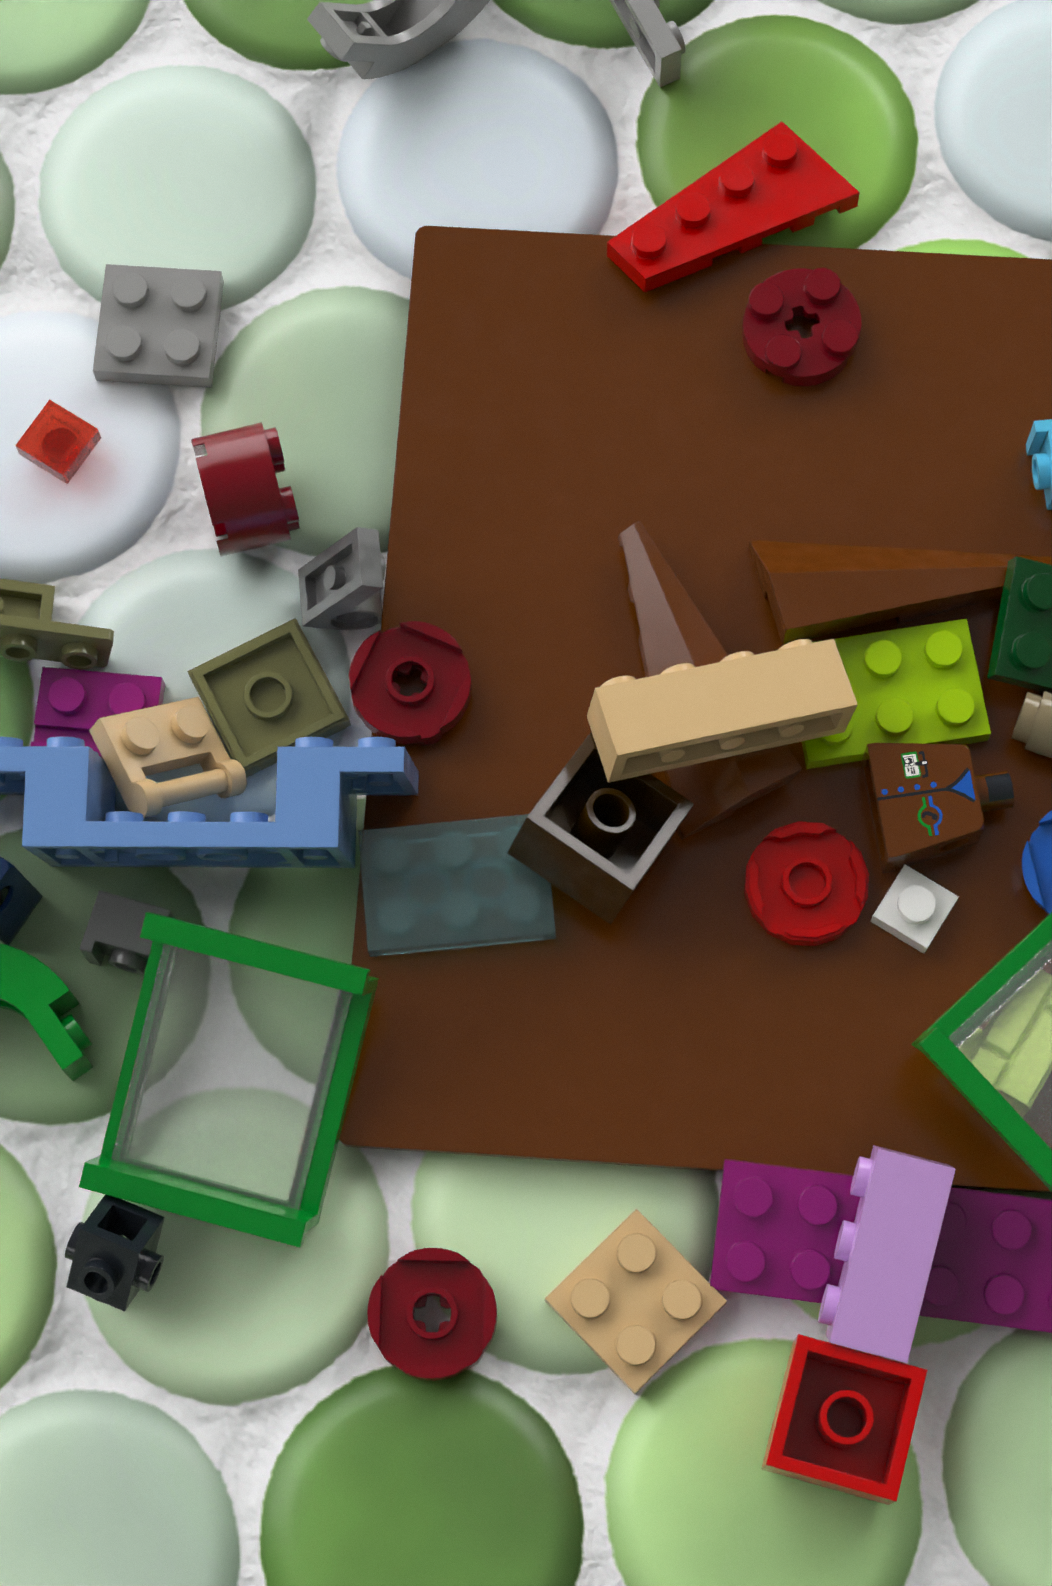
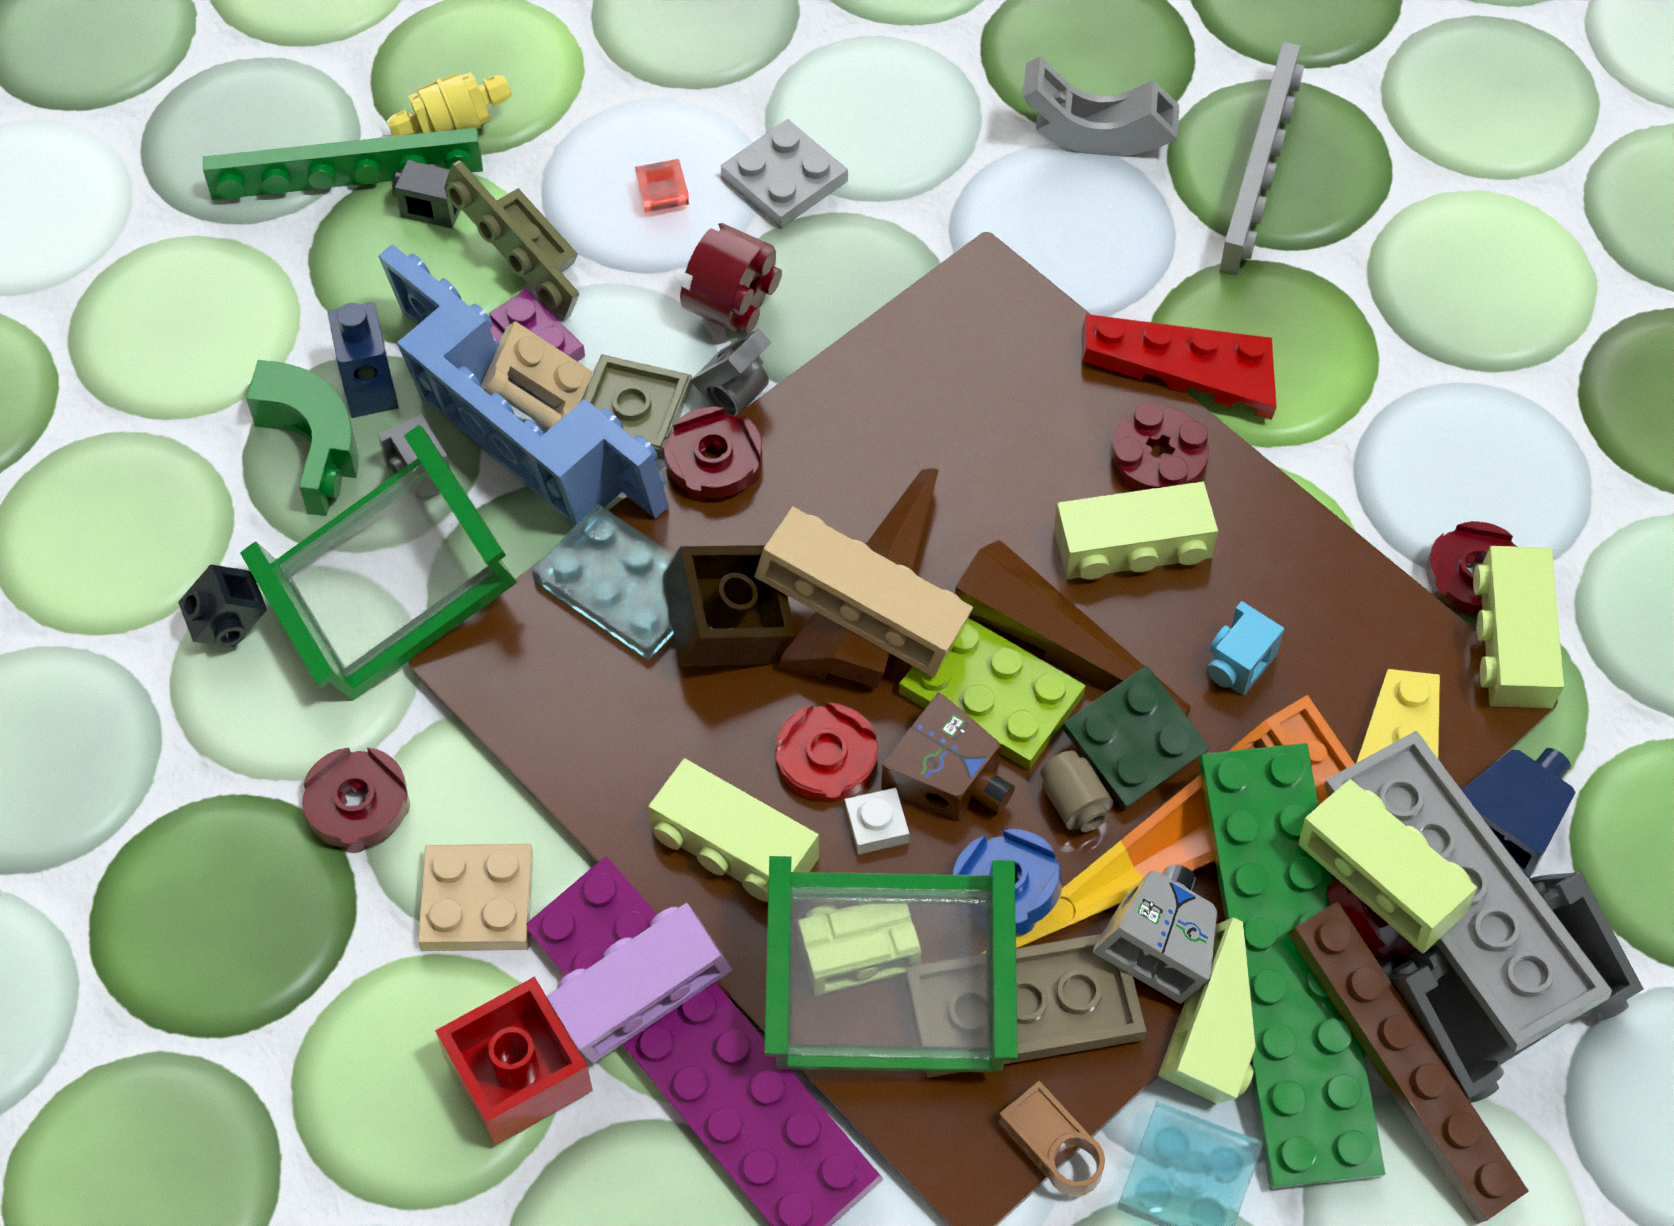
camera: 40 degrees right, 15 degrees down
none -> yellowish green brick [648,758,819,902]
none -> yellowish green brick [1054,482,1218,580]

